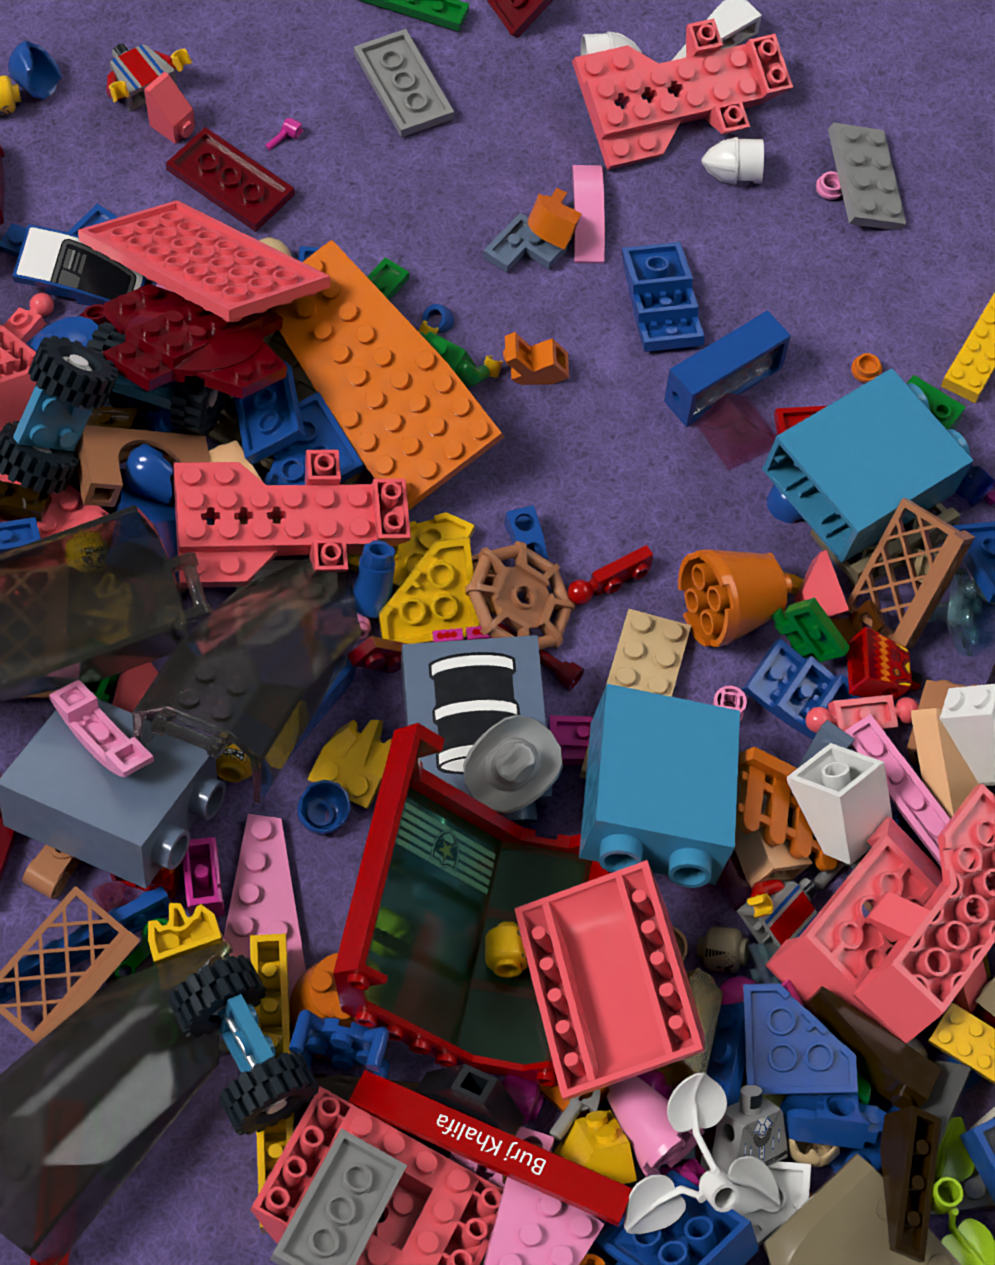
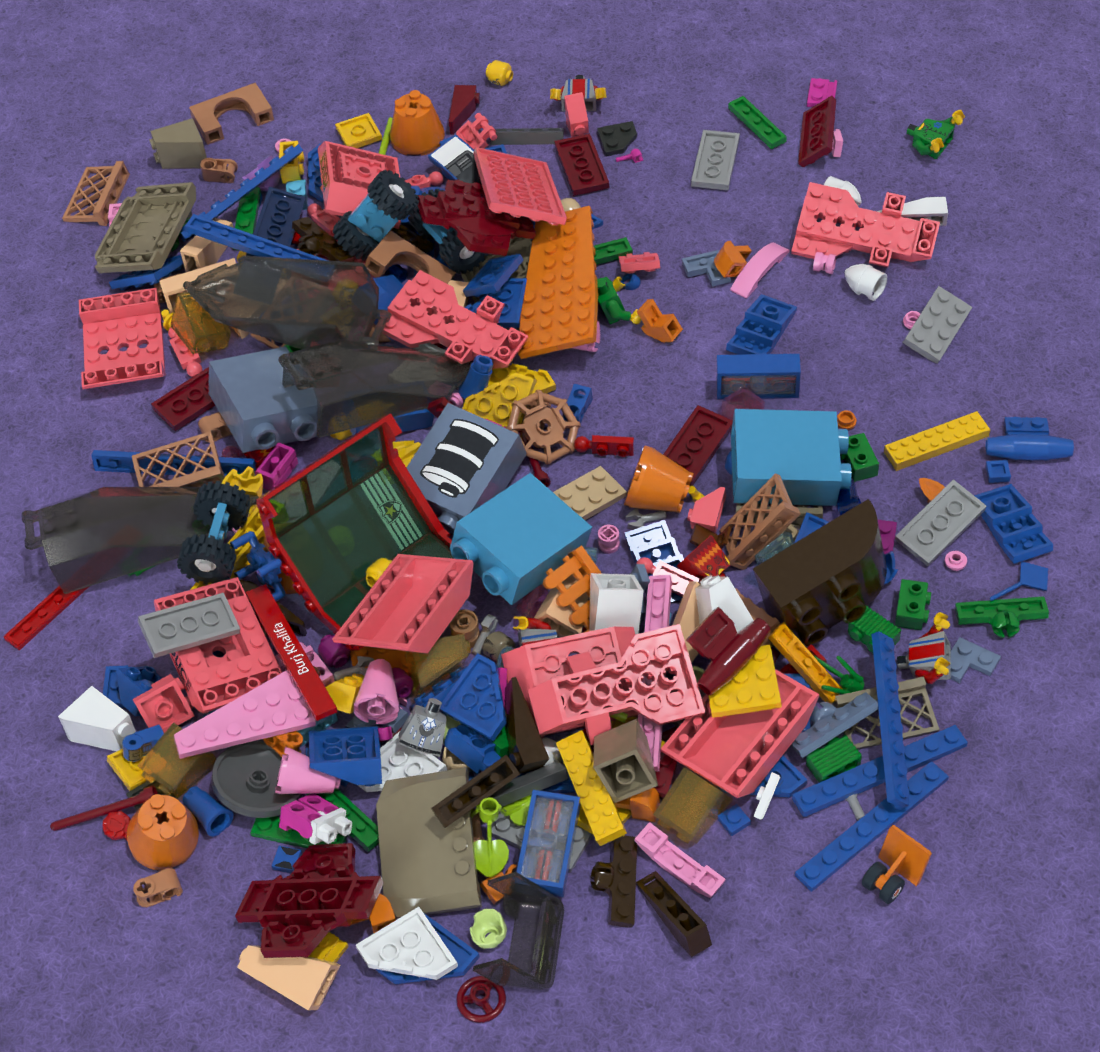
camera: 45 degrees right, 10 degrees down
blue hair [8,41,62,100] -> none
bright pink slope [49,679,154,778] -> none
blue hair [124,444,174,505] -> none
black slope [415,1064,525,1137] -> none
light grey hat [463,714,563,814] -> none
white plant [624,1072,780,1234] -> none
green plate [771,597,850,662] -> none
none -> coral plate [456,113,497,149]
none -> light grey bar [472,614,498,655]
none -> dark grey slope [490,128,564,145]
none -> pearl dark grey plate [597,121,637,157]
none -> coral plate [619,252,660,274]
none -> light grey bar [626,509,666,530]
none -> dark red plate [663,405,733,486]
none -> bright pink wheel [813,252,837,274]

